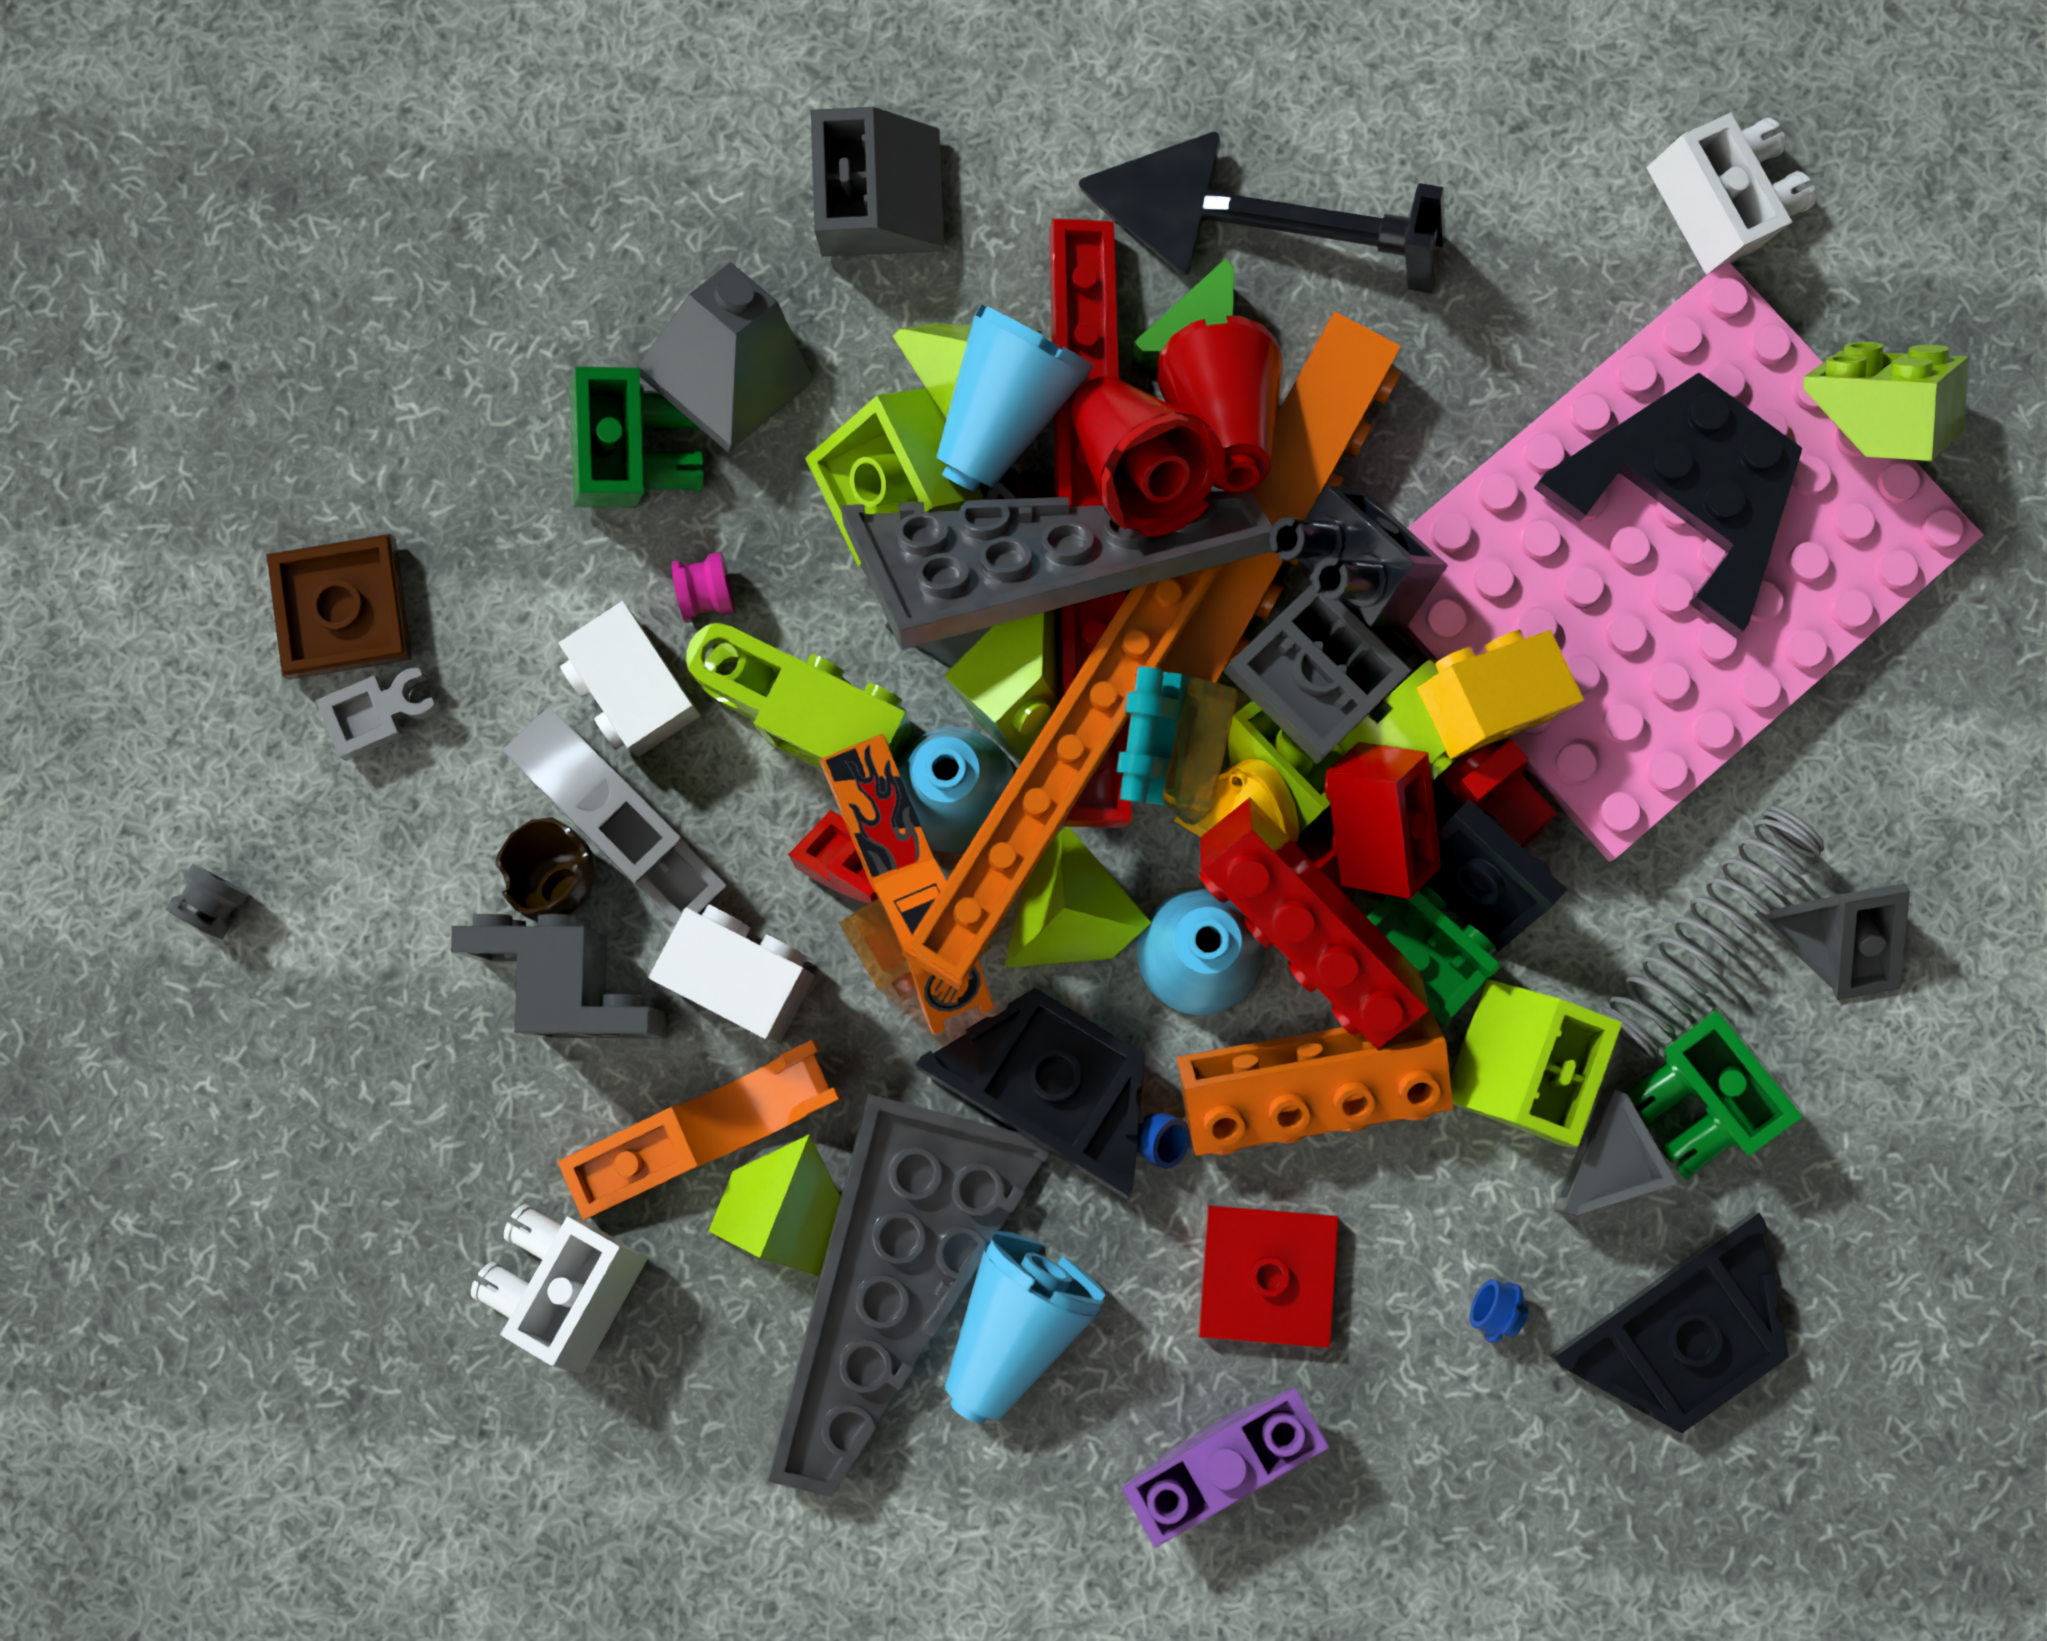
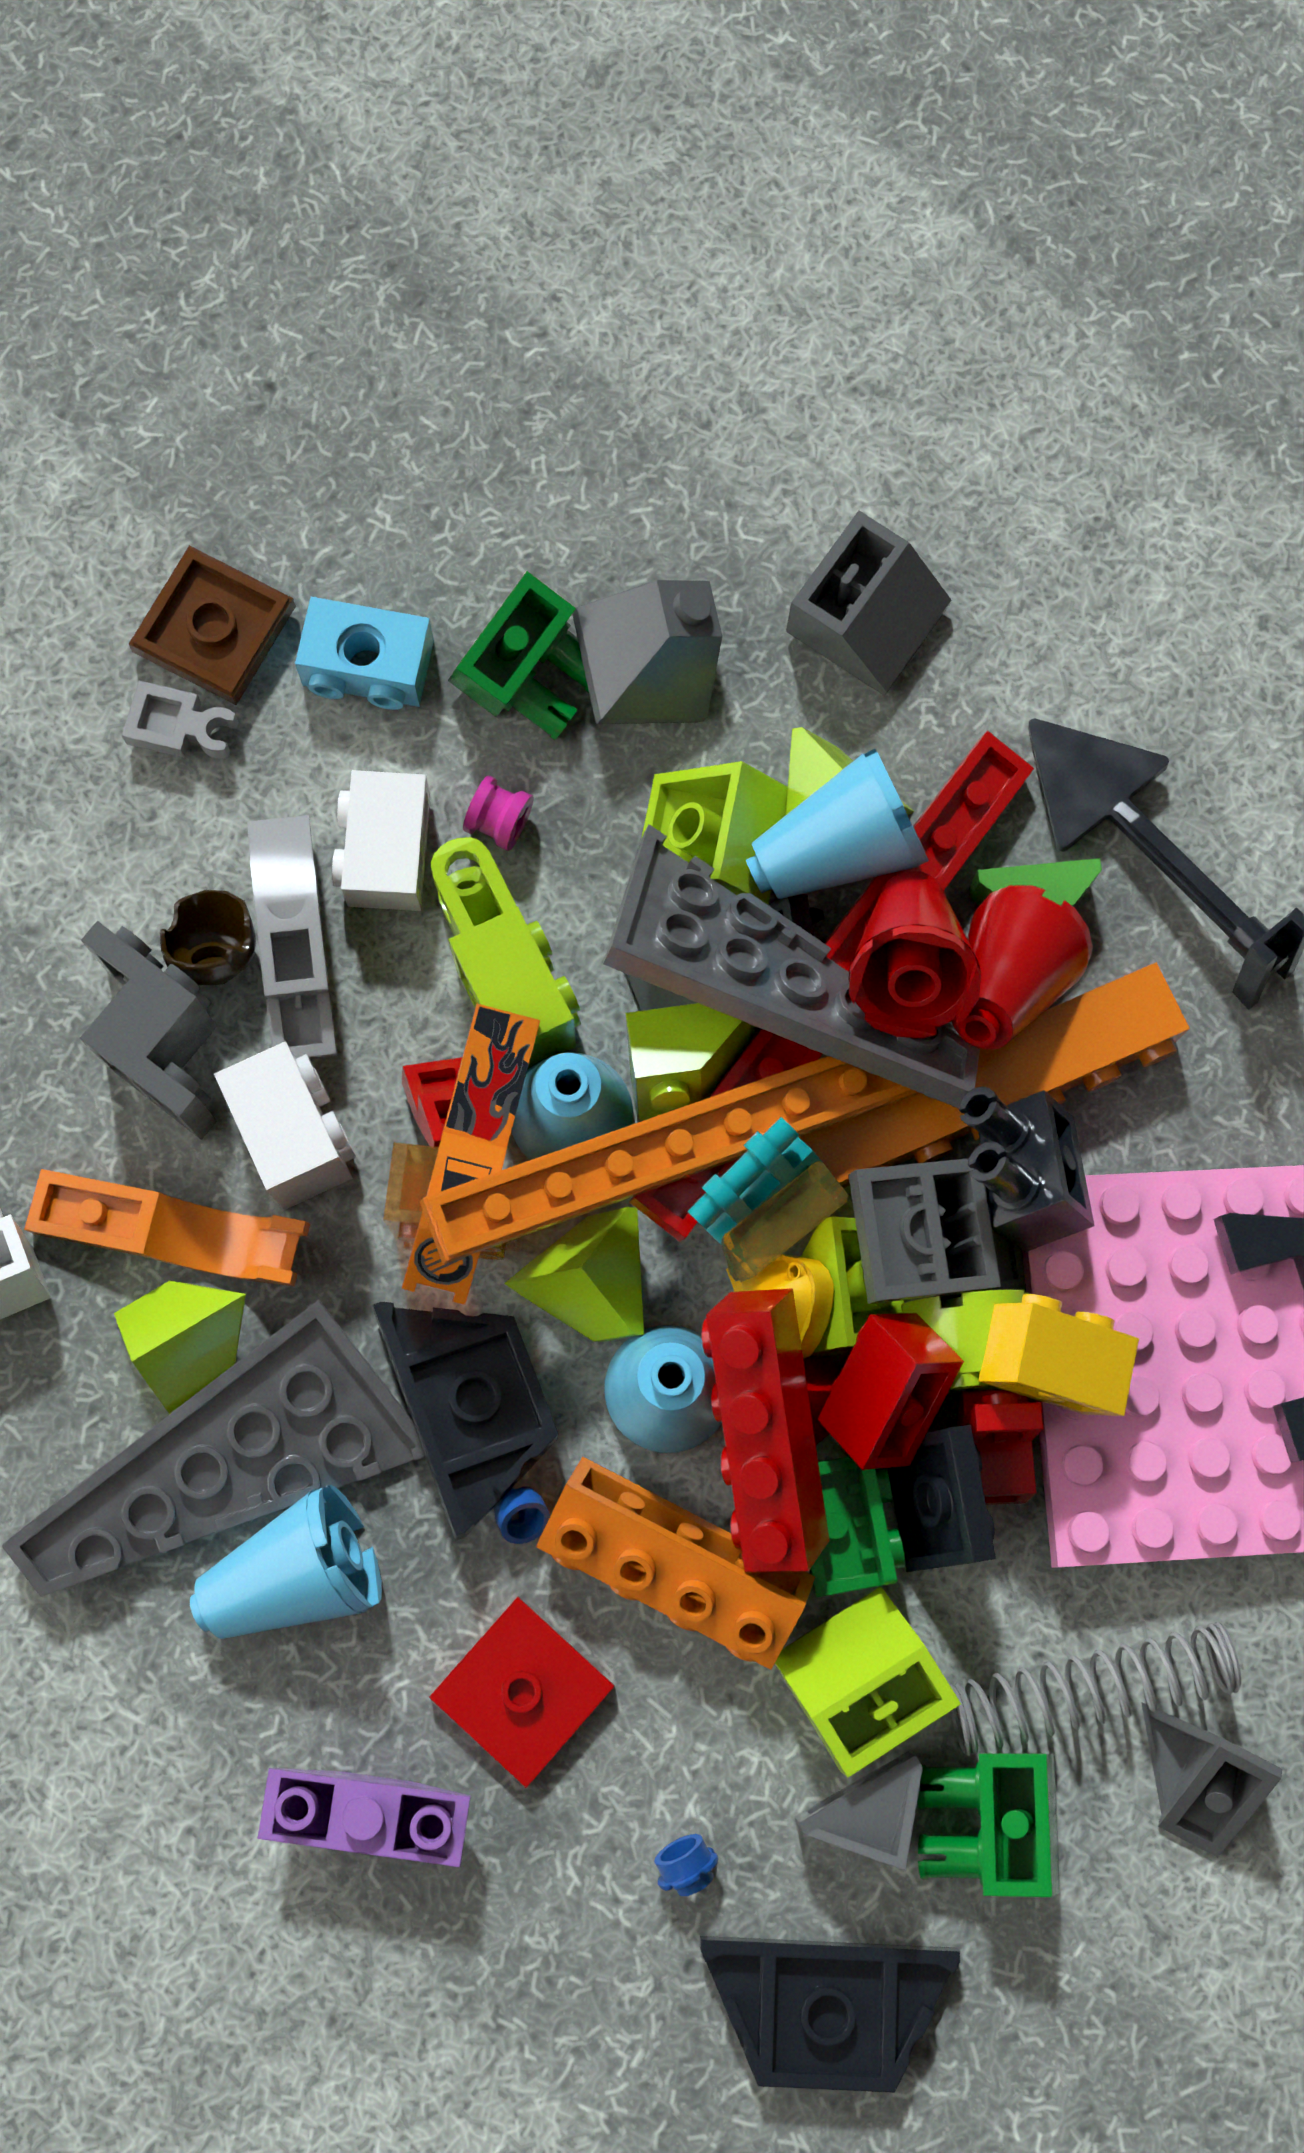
camera: 25 degrees right, 5 degrees down
none -> medium azure brick [295,596,434,710]

